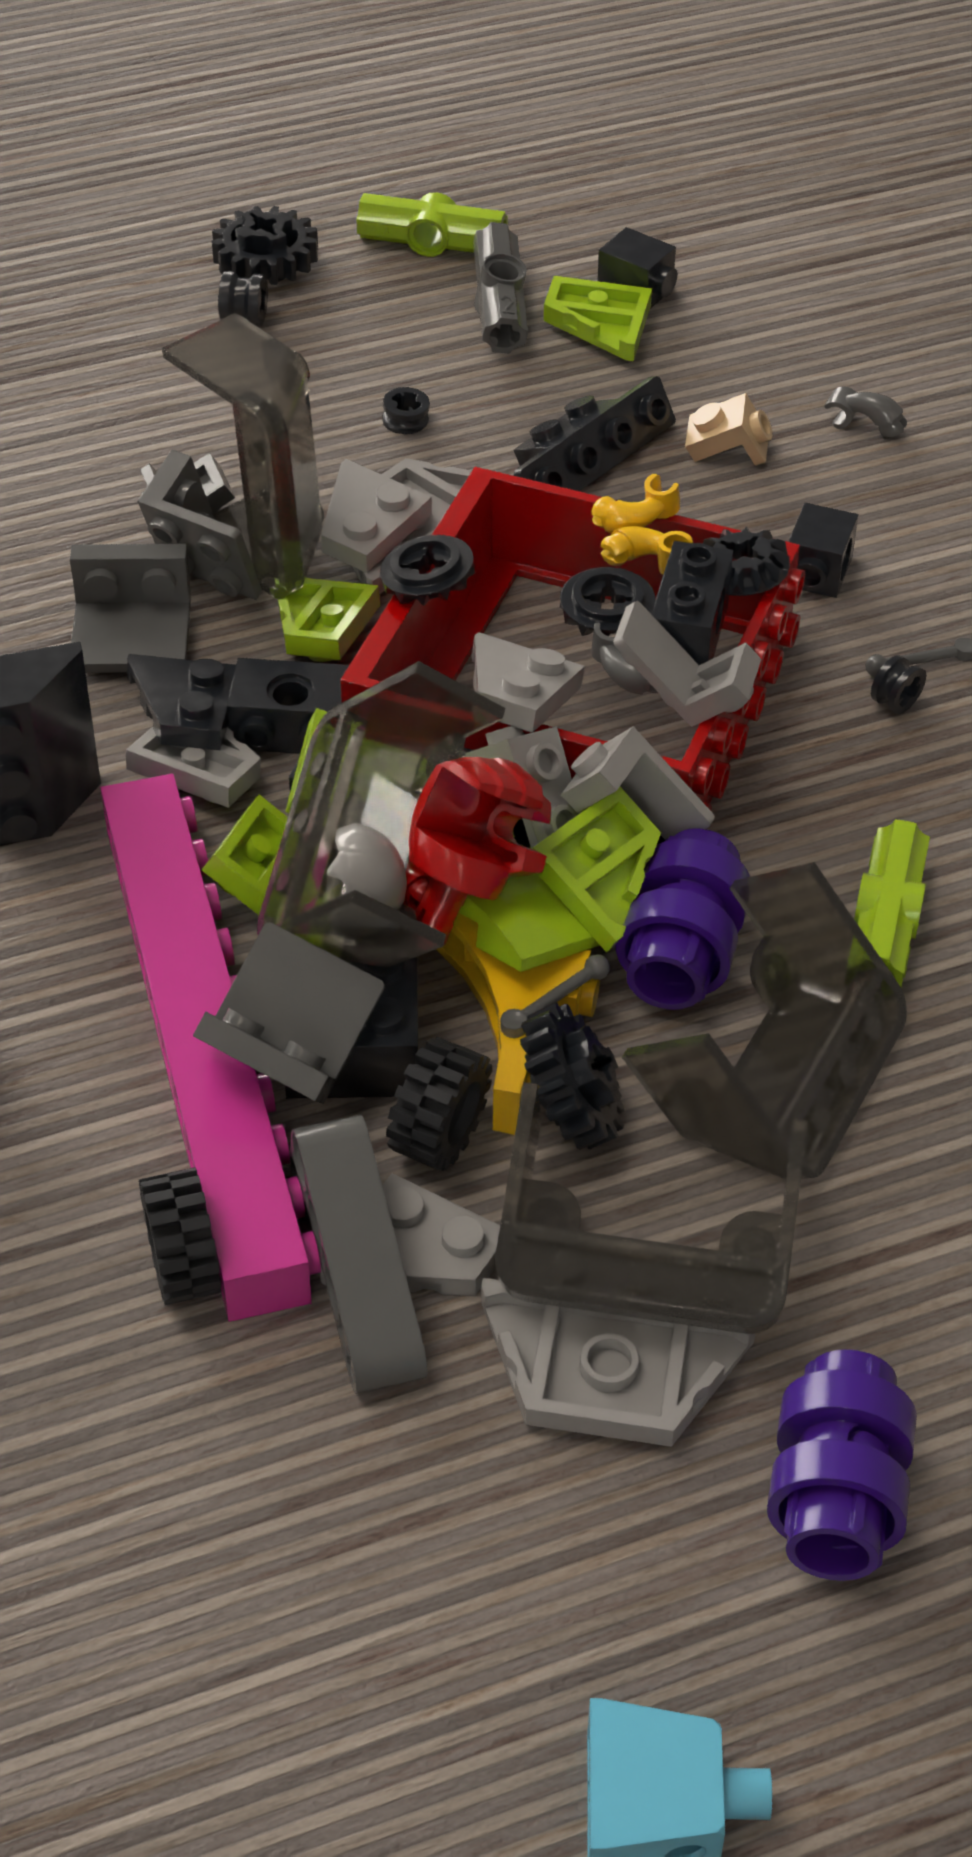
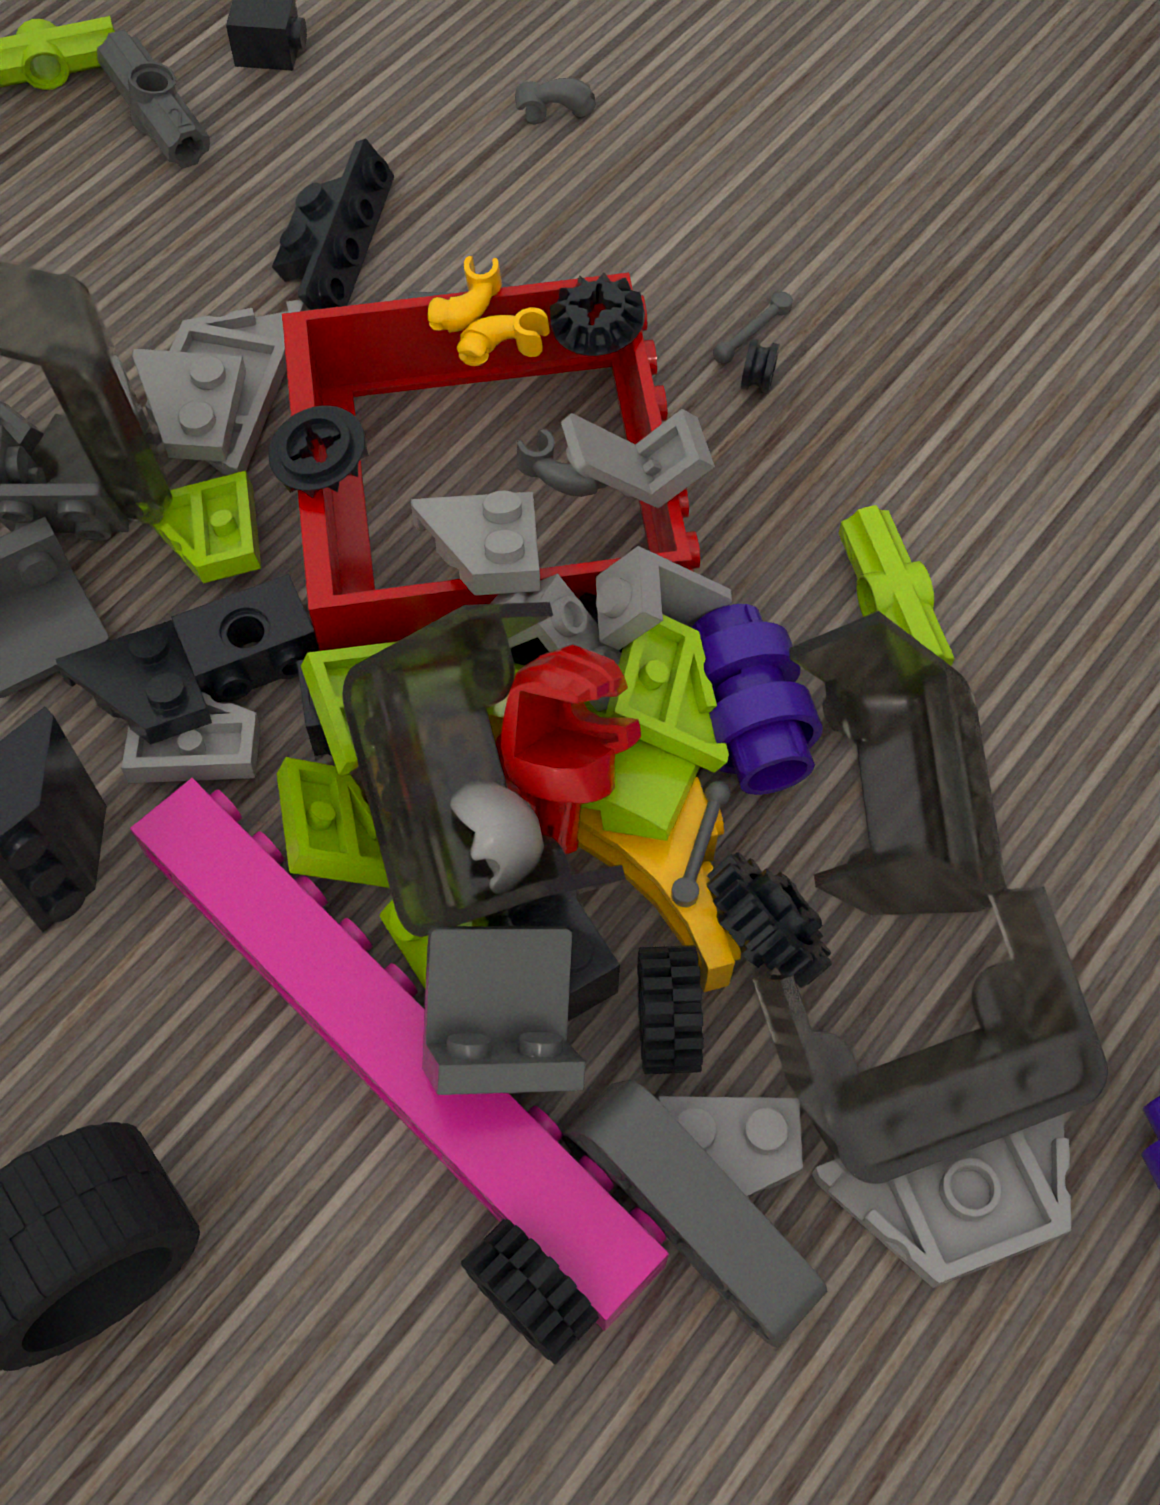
camera: 30 degrees left, 15 degrees up
black bush [382,387,430,434] -> none
lime wing [543,276,652,361] -> none
black gear [560,567,656,636] -> none
black brick [651,541,733,665] -> none
tan bracket [685,393,773,466] -> none
black brick [788,503,859,598] -> none

